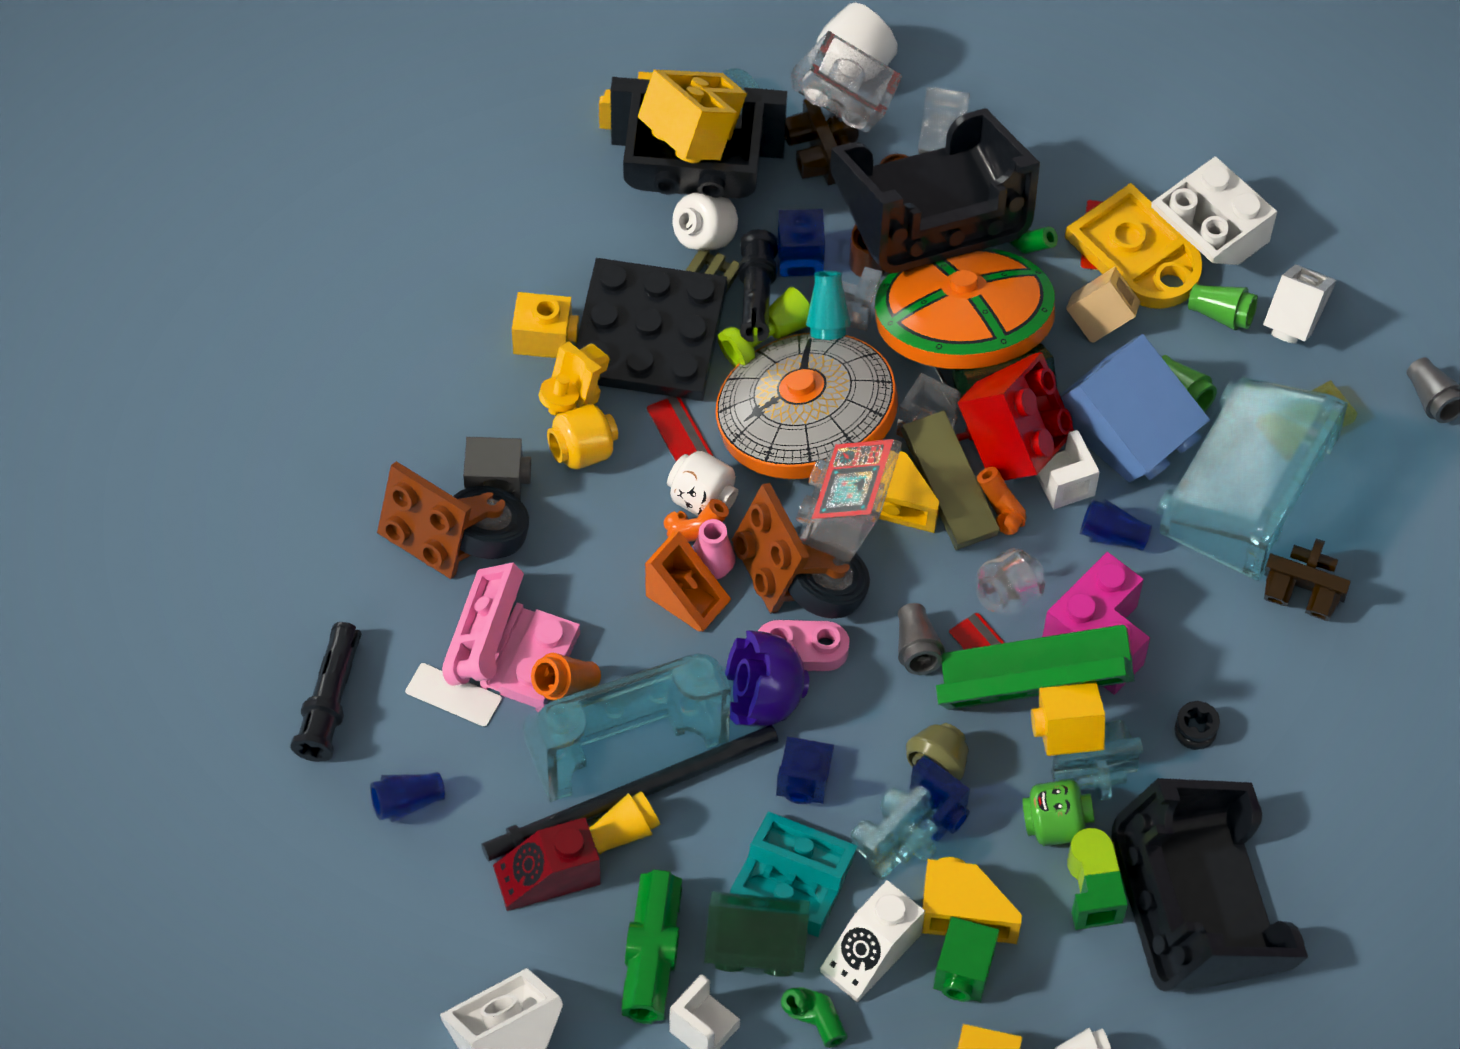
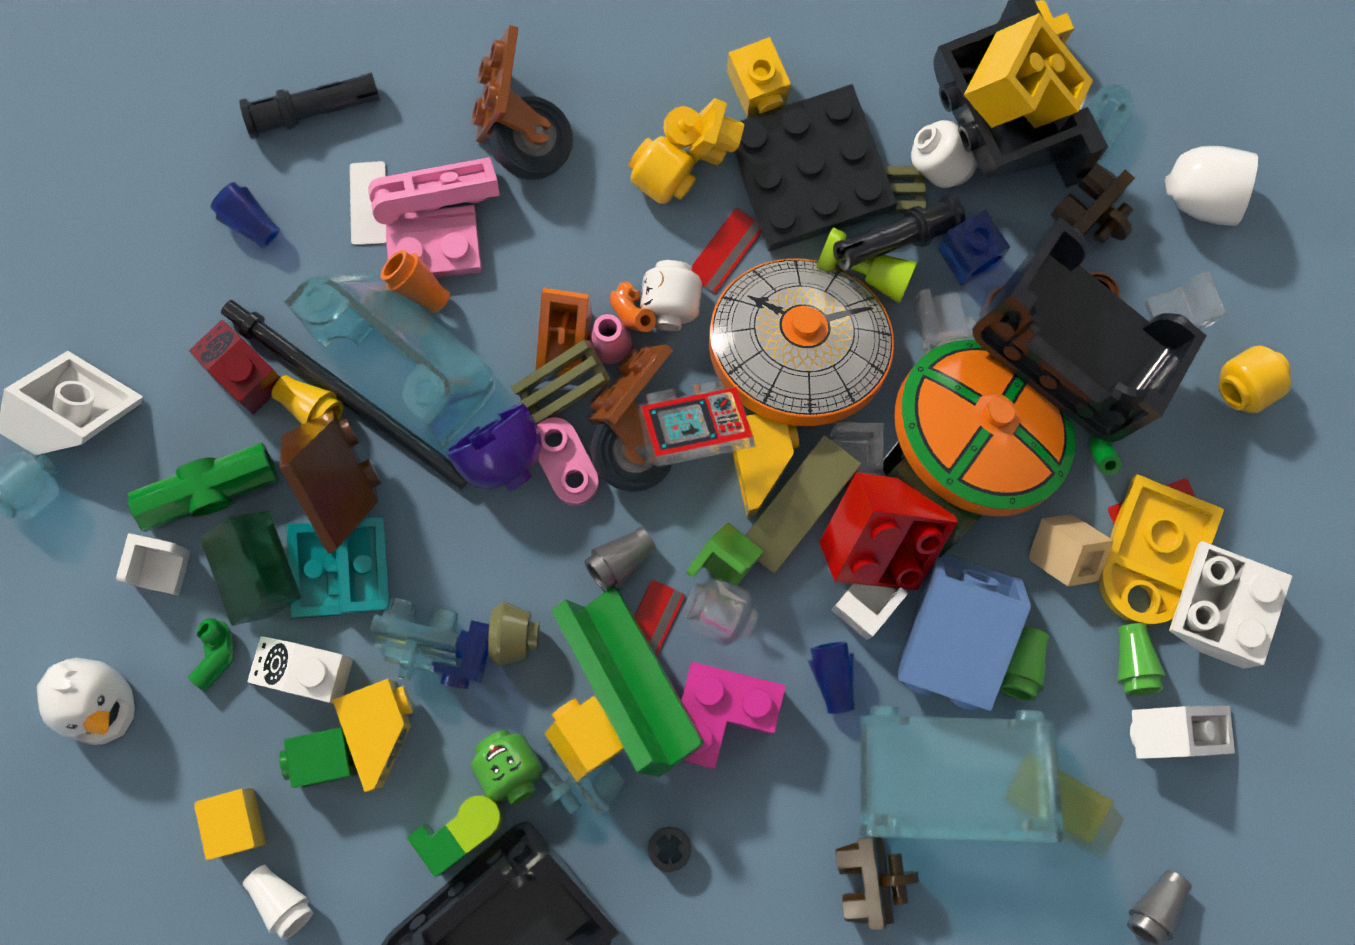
camera: 60 degrees right, 20 degrees up
dark grey brick [463,437,531,501] -> none
clear blue bracket [776,736,834,804] -> none
clear slope [791,30,903,133] -> none
teal cone [806,271,851,340] -> none
orange arm [977,467,1027,535] -> none
none -> reddish brown slope [279,410,382,554]
none -> olive tile [511,340,611,425]
none -> bright green panel [686,522,764,590]
none -> yellow head [1218,345,1292,414]

